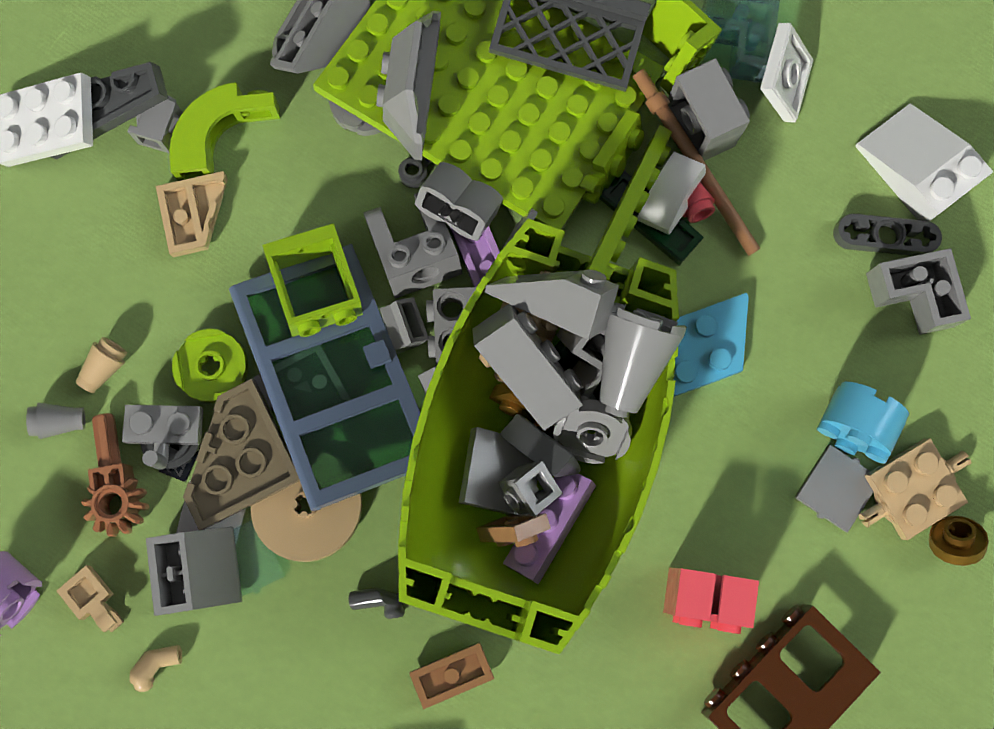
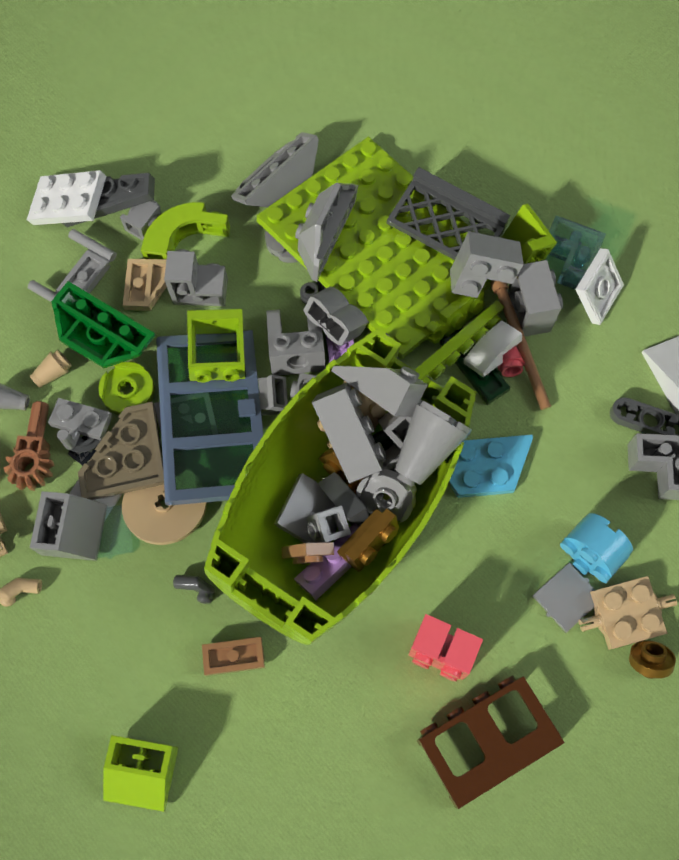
camera: 20 degrees right, 10 degrees down
none -> light grey plate [28,229,117,302]
none -> green wedge [51,281,156,369]
none -> light grey brick [164,249,228,306]
none -> pearl gold bracket [337,509,399,572]
none -> light grey brick [450,231,524,298]

